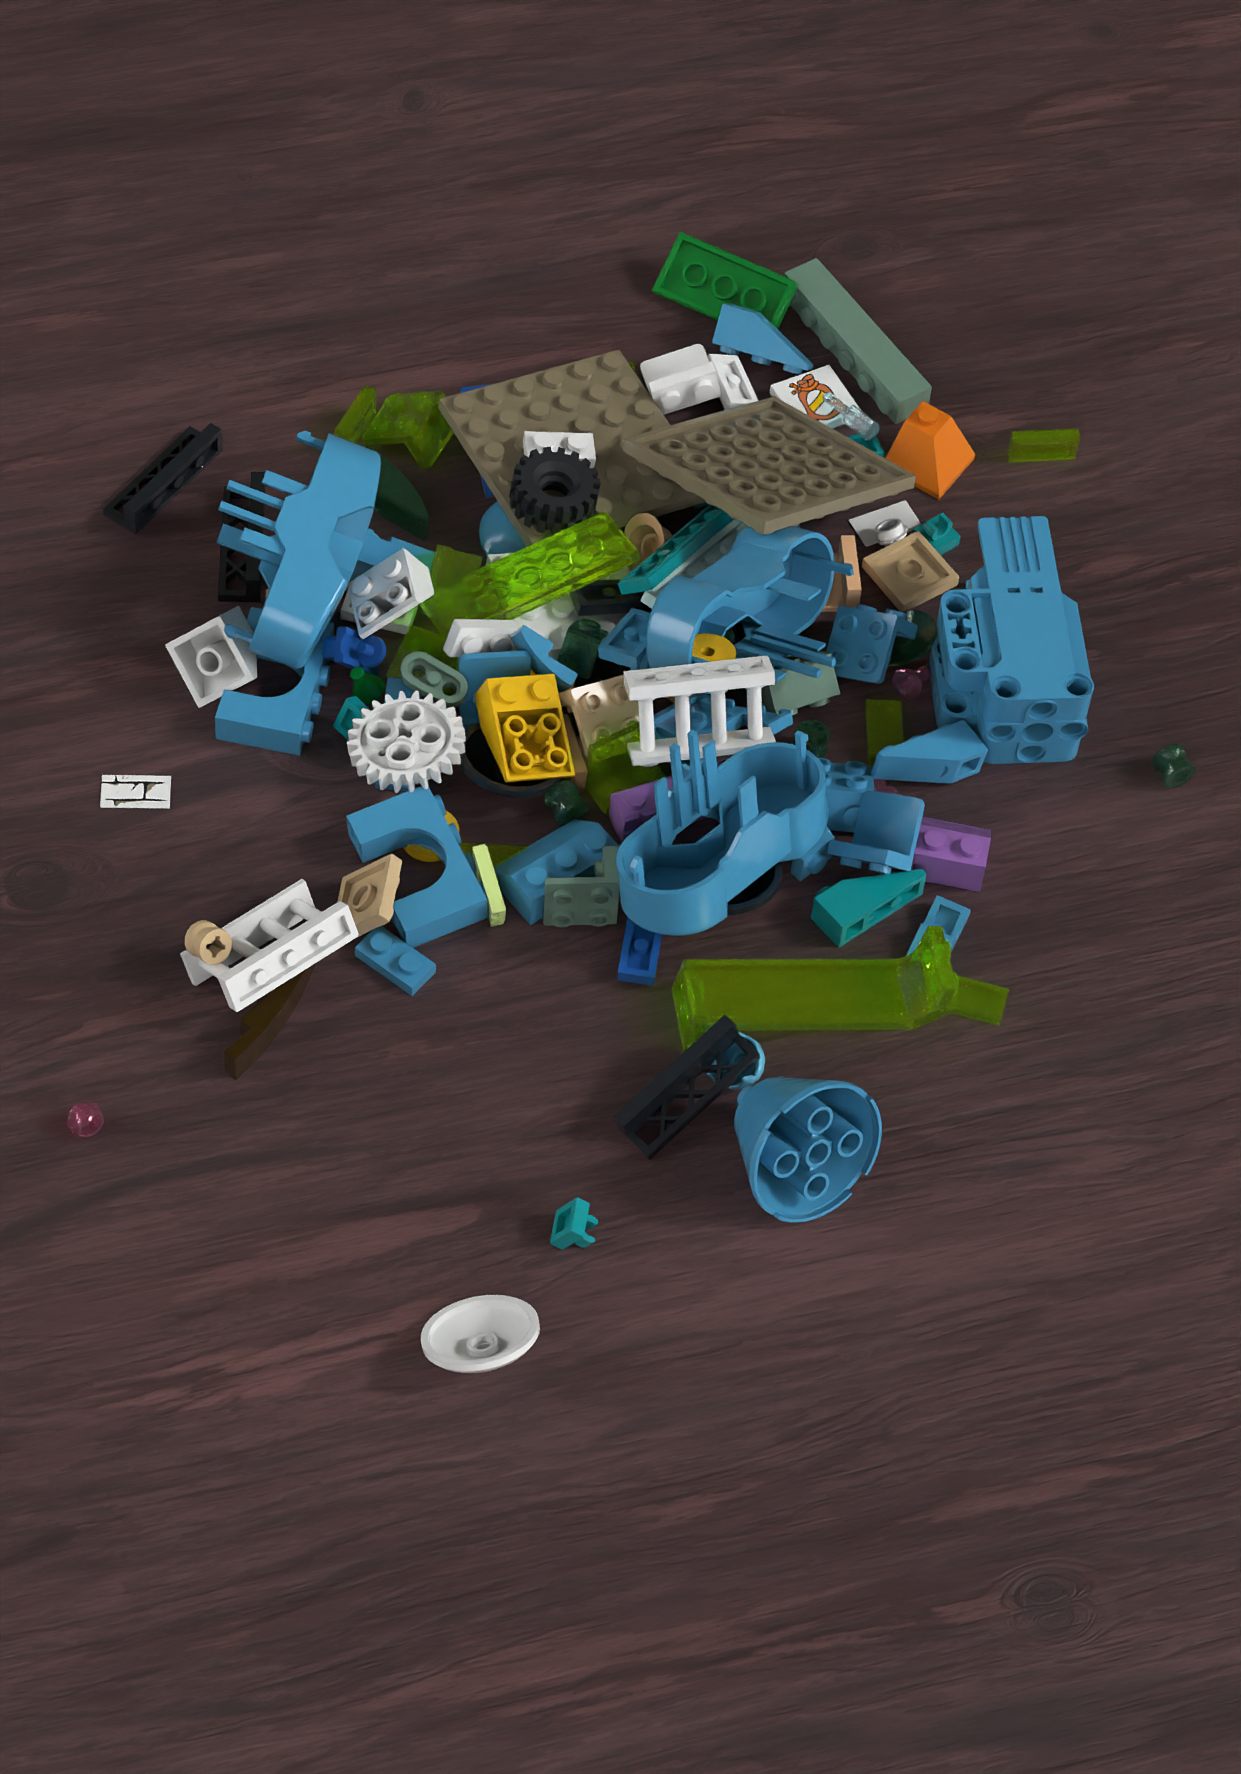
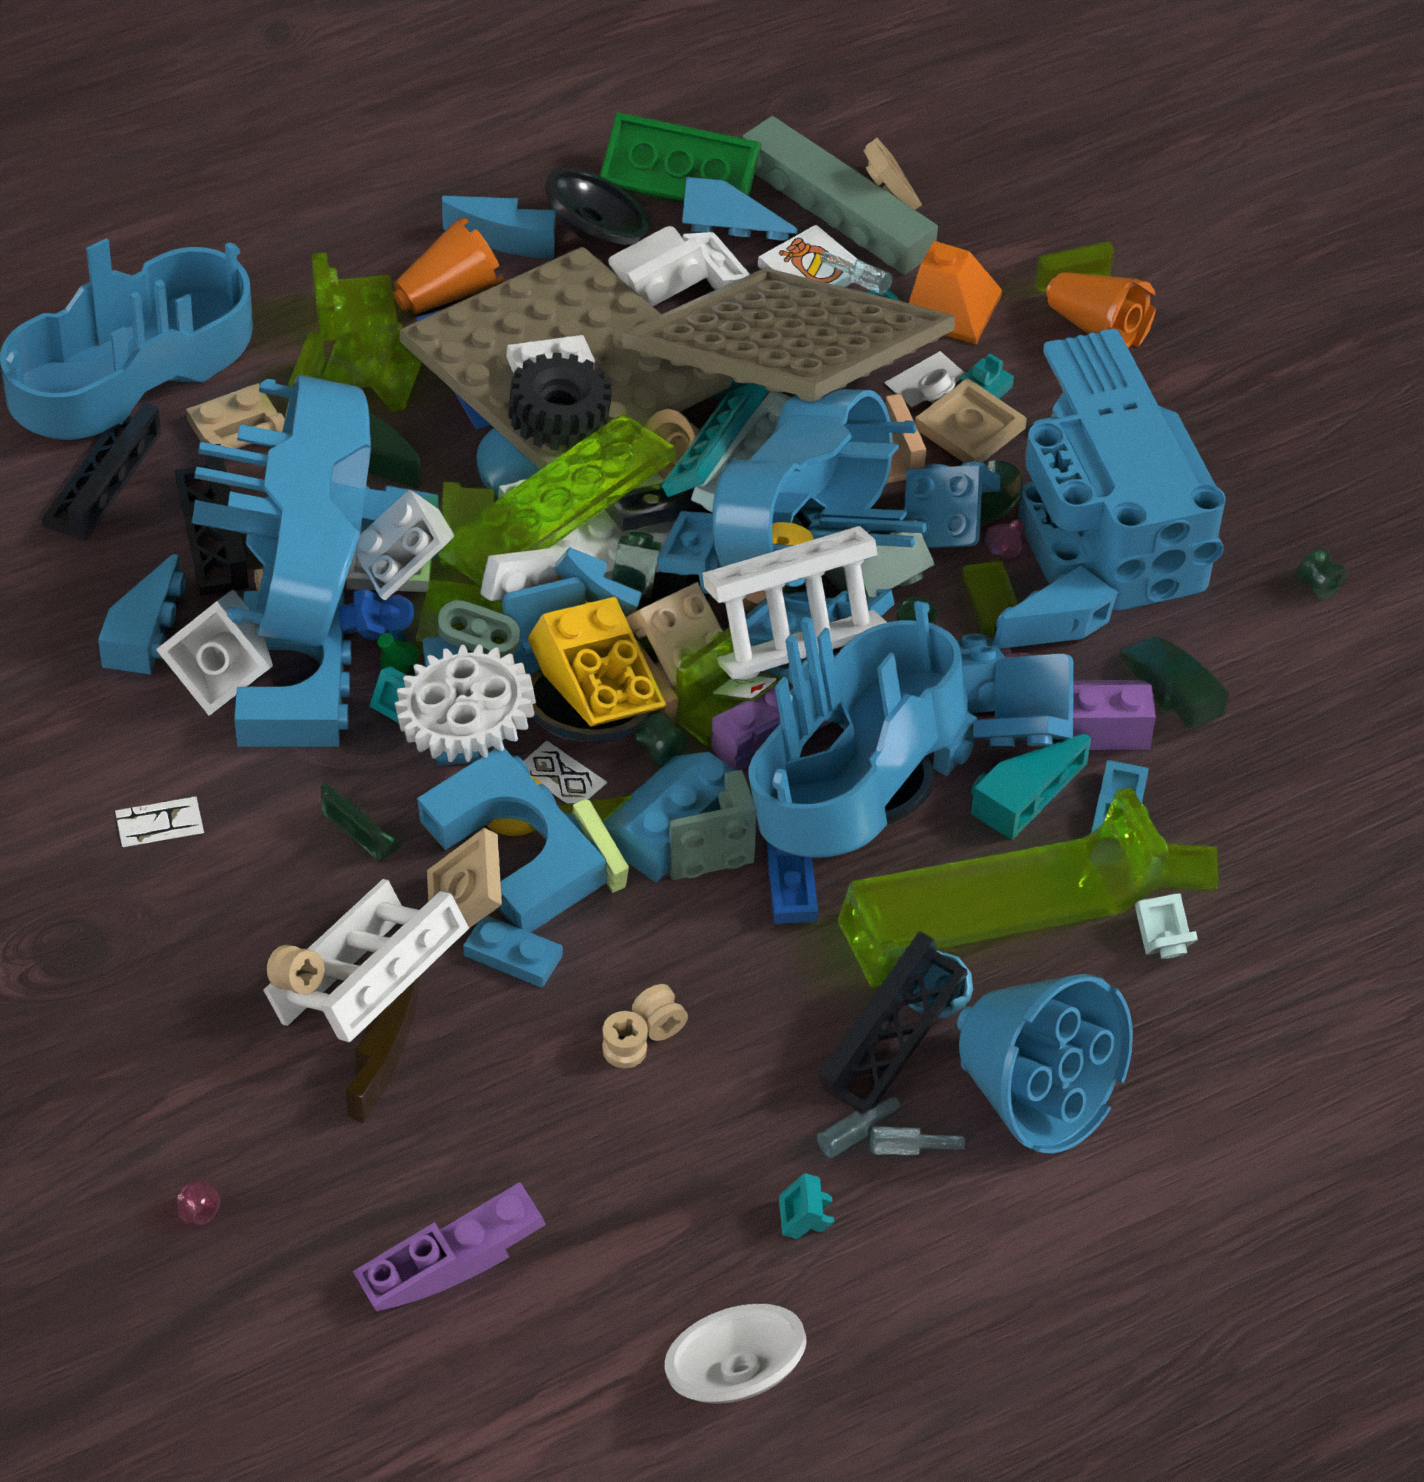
camera: 10 degrees left, 5 degrees down
none -> dark azure piece [0,238,253,440]
none -> dark azure slope [98,554,186,674]
none -> tan plate [186,383,285,449]
none -> clear neon green bracket [311,252,398,341]
none -> clear green slope [321,782,402,862]
none -> medium lavender slope [353,1182,546,1311]
none -> orange cone [392,217,504,315]
none -> dark azure slope [442,196,556,259]
none -> white sticker [524,741,607,808]
none -> black dish [544,167,650,246]
none -> tan wheel [602,1011,648,1069]
none -> tan wheel [632,984,688,1041]
none -> white sticker [705,674,783,702]
none -> clear light blue axle [817,1097,900,1158]
none -> tan plate [863,137,922,210]
none -> clear light blue axle [869,1127,965,1155]
none -> orange cone [1046,272,1156,348]
none -> clear green slope [1119,636,1229,730]
none -> light aqua bracket [1134,893,1198,959]

